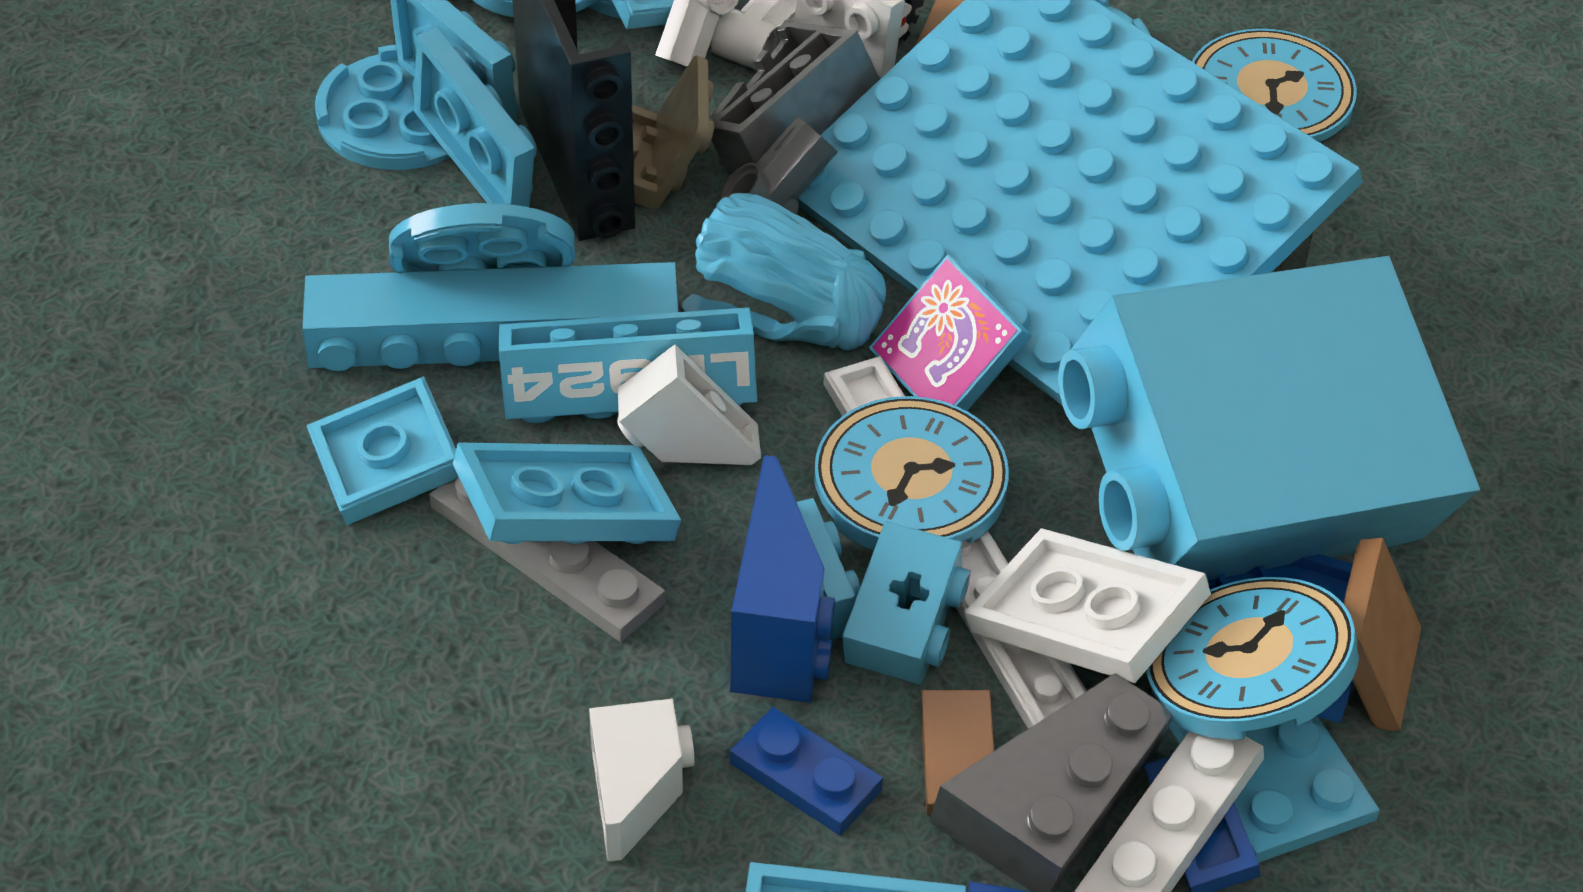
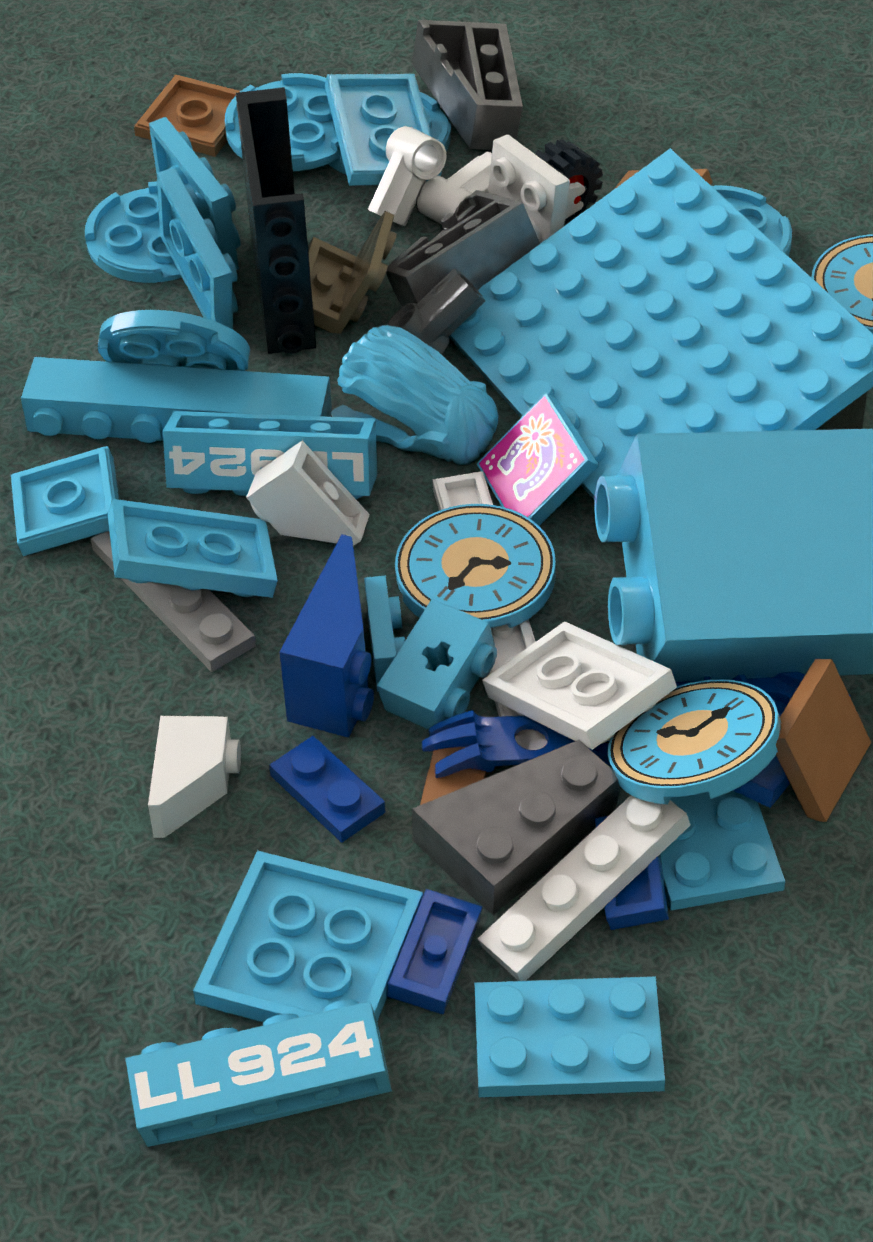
camera: 15 degrees right, 0 degrees up
none -> blue piece [422,710,611,778]

